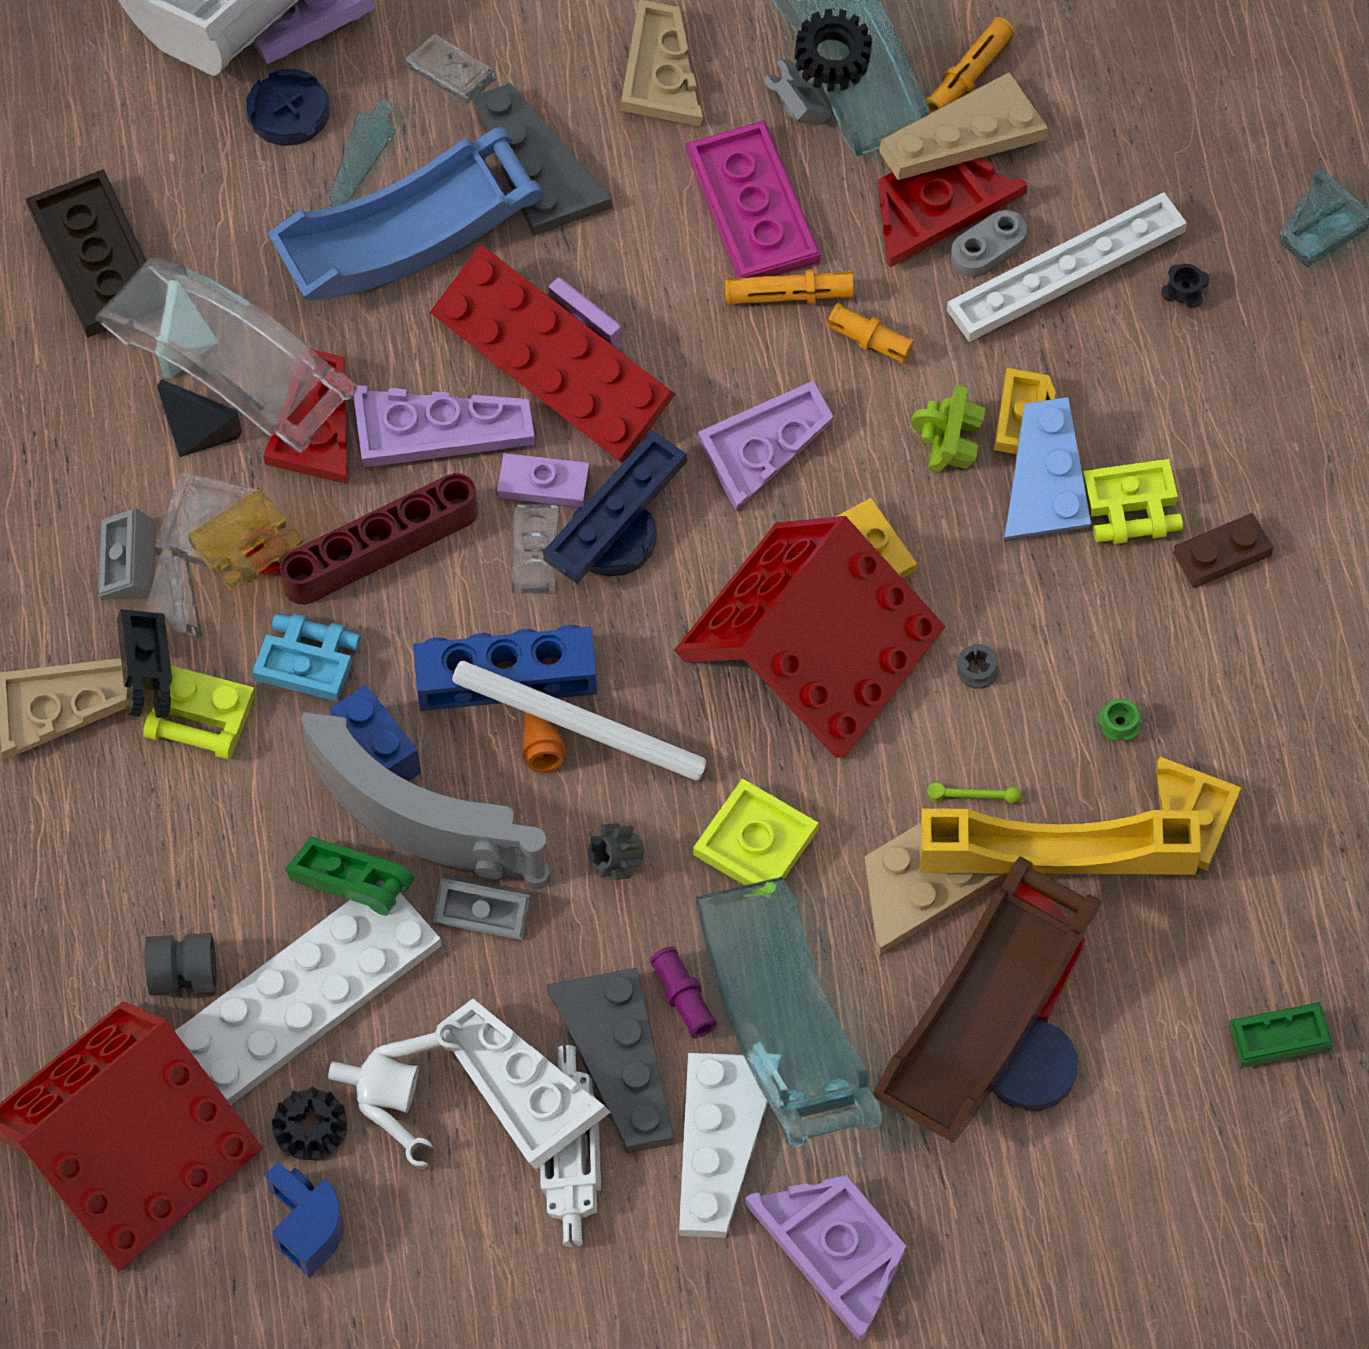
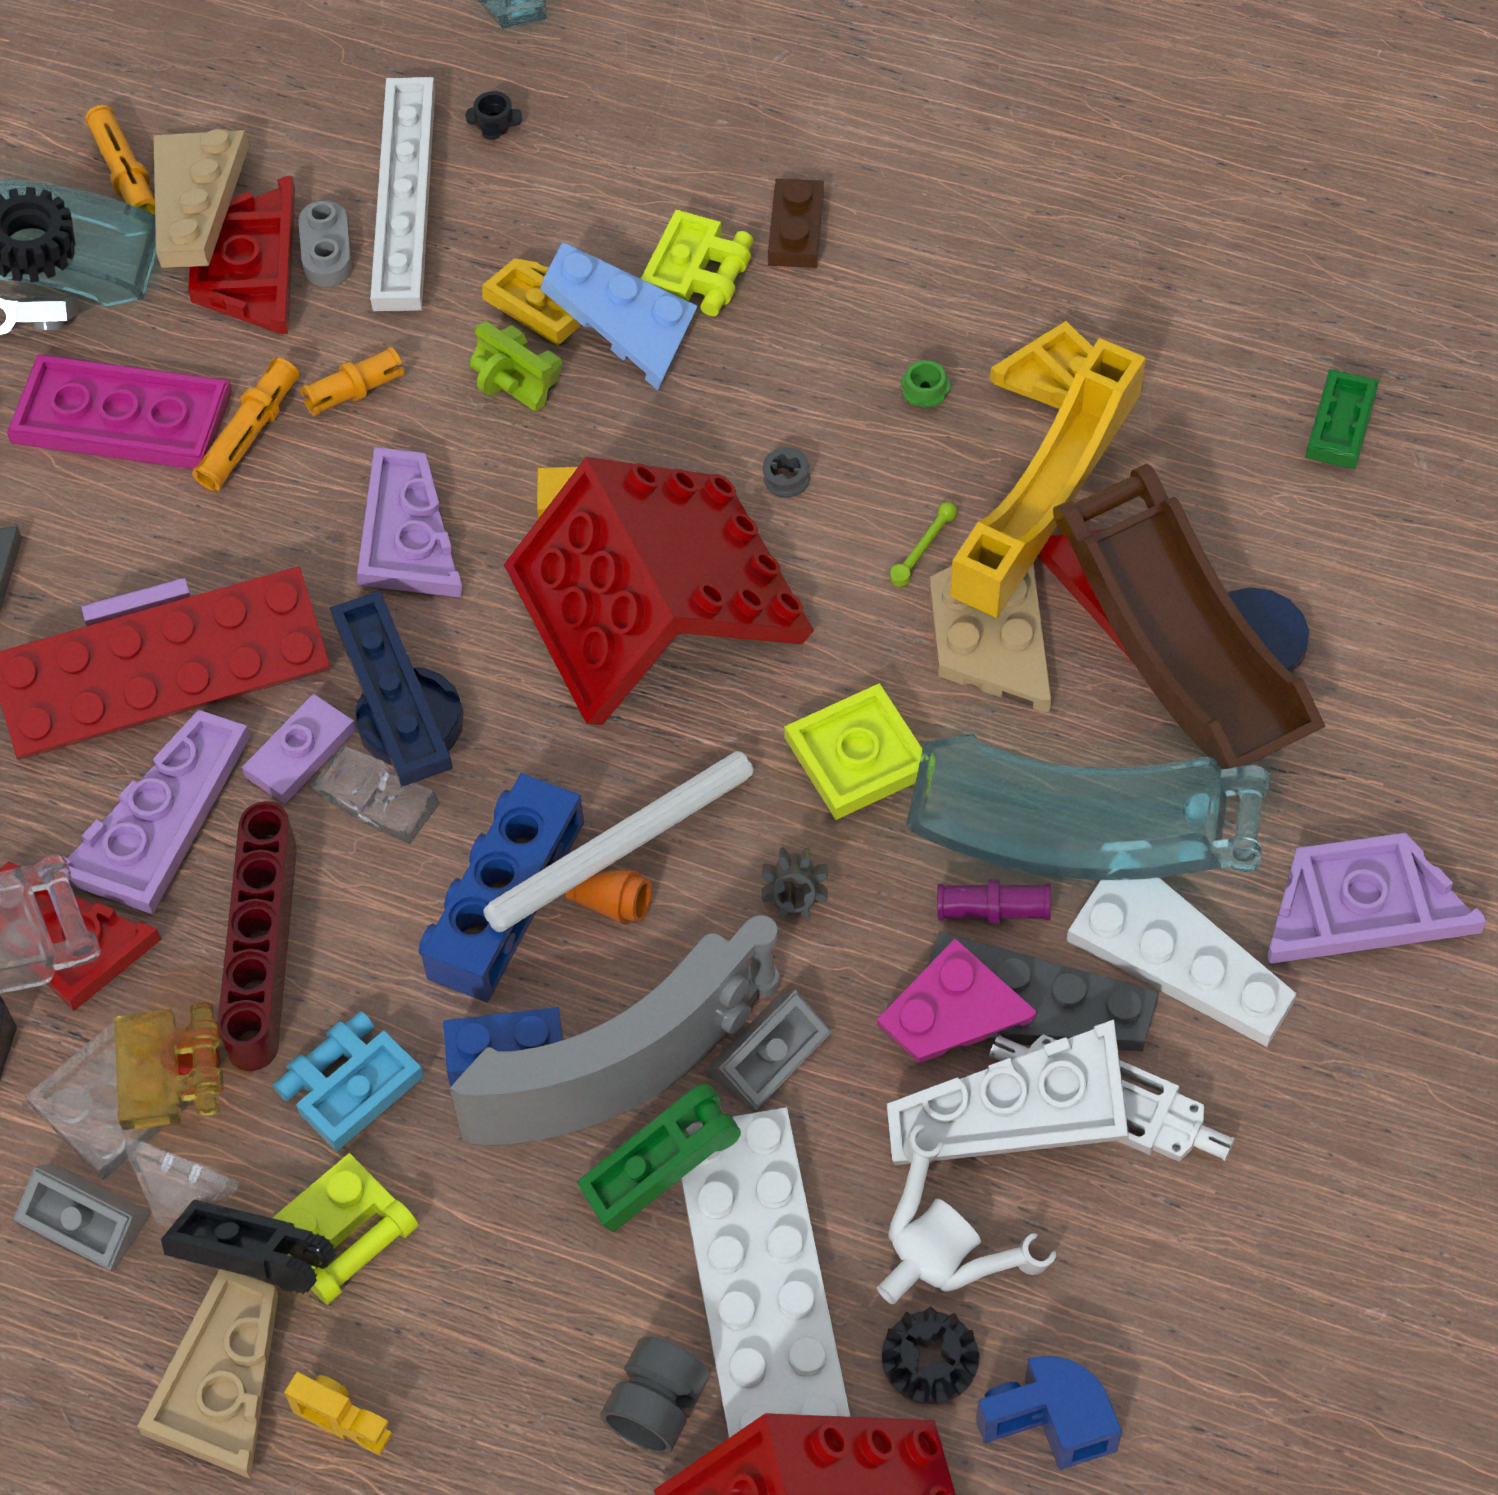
camera: 60 degrees left, 5 degrees down
none -> yellow plate [284,1371,393,1455]
none -> dark pink wing [877,939,1037,1063]

